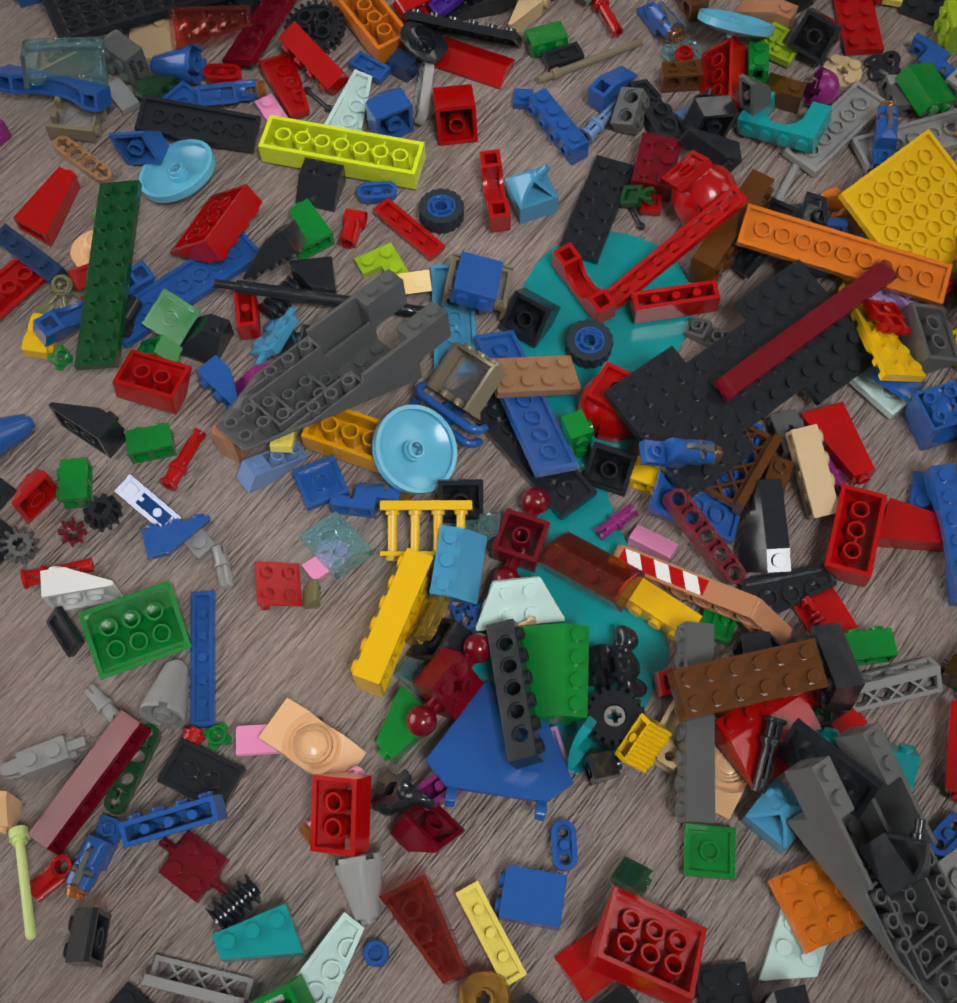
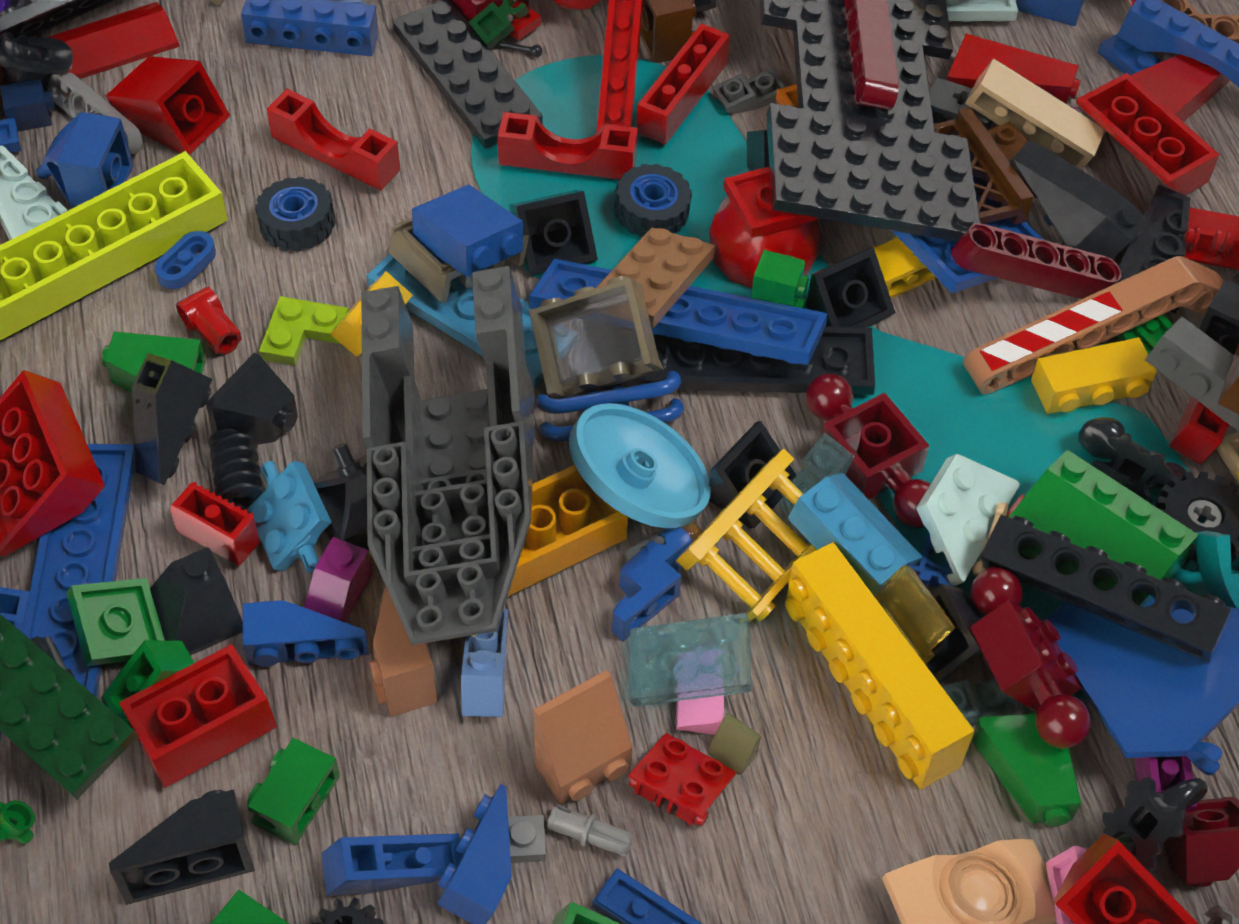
camera: 55 degrees left, 10 degrees down
red pin [159,428,206,492] -> none
black axle [214,279,425,317] -> none
blue plate [292,455,350,511] -> none
black slope [296,157,346,212] -> none
red plate [373,198,445,262] -> none
dark azure piece [505,164,558,224] -> none
blue plate [513,88,534,109] -> none
clear red slope [538,531,646,613] -> none
magenta pin [594,503,639,541] -> none
bright pink slope [627,524,679,562] -> none
blue plate [639,437,722,469] -> none
none -> nougat slope [533,670,632,805]

